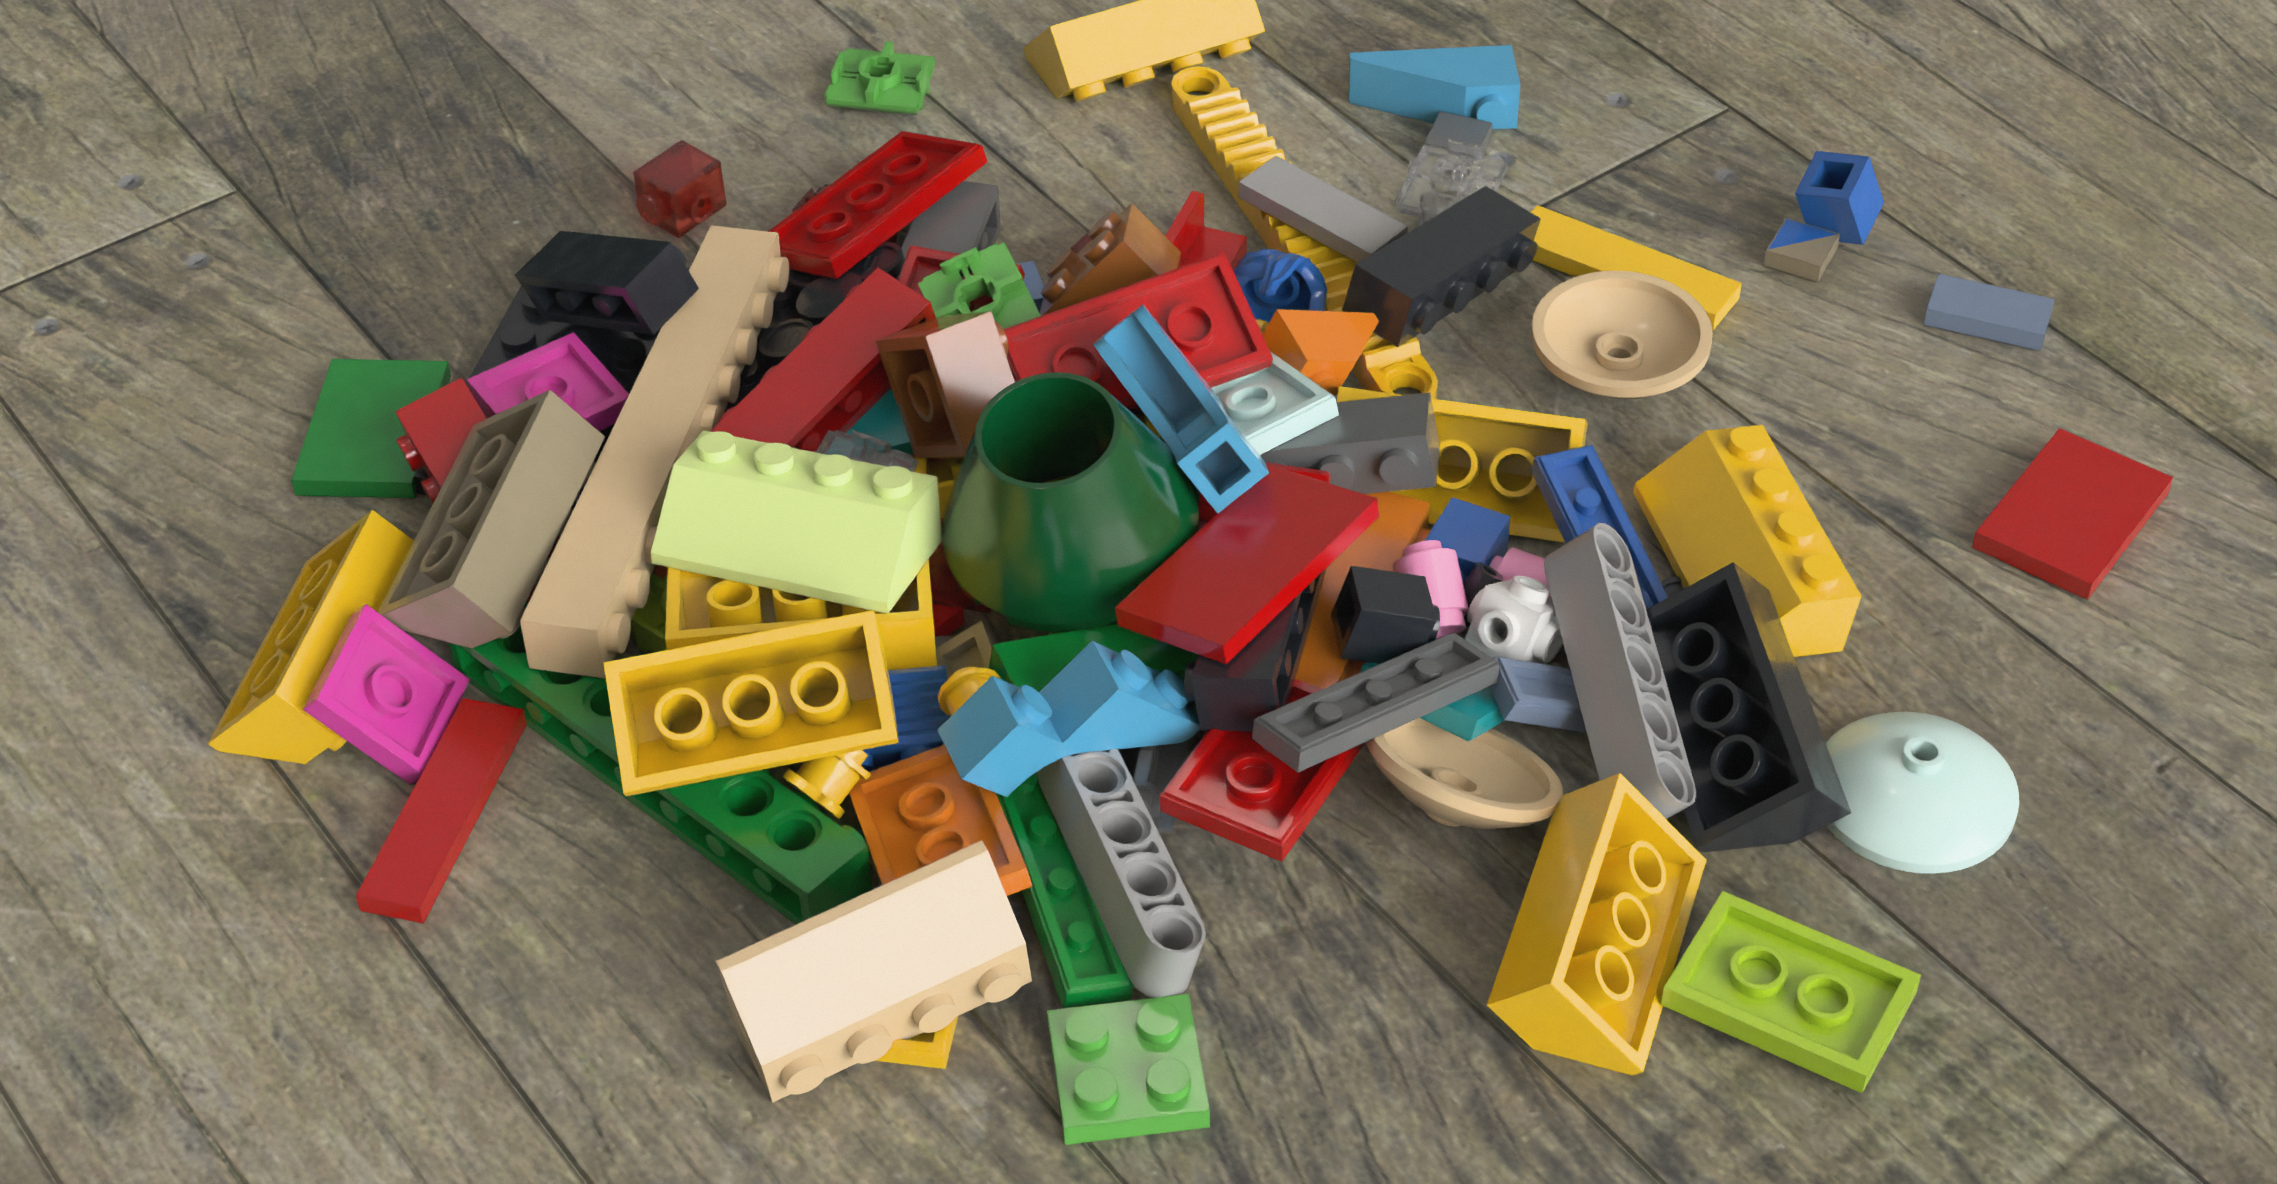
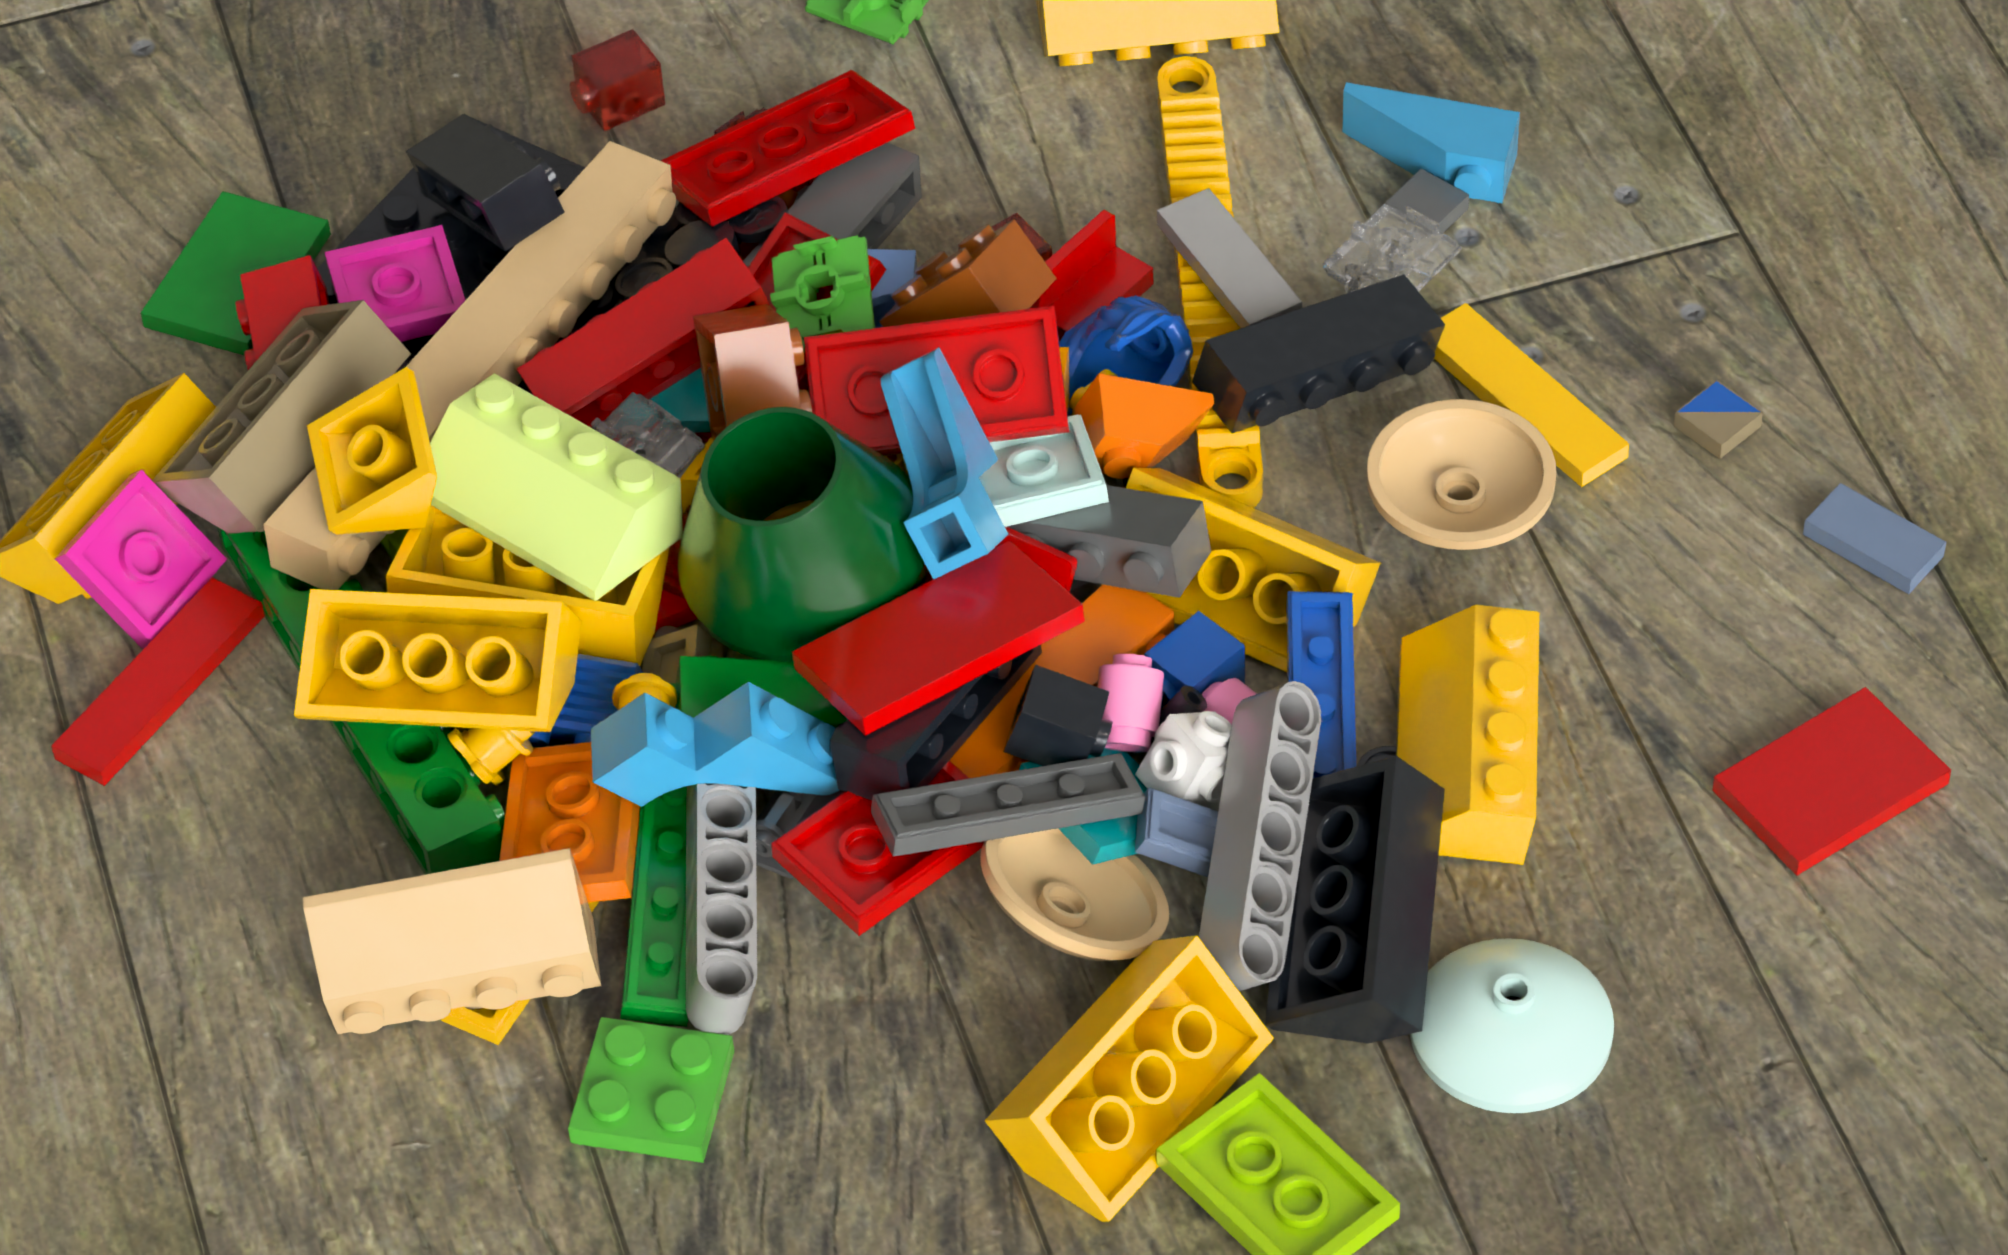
camera: 20 degrees right, 5 degrees up
blue brick [1795,151,1884,245] -> none
none -> yellow slope [307,367,437,535]

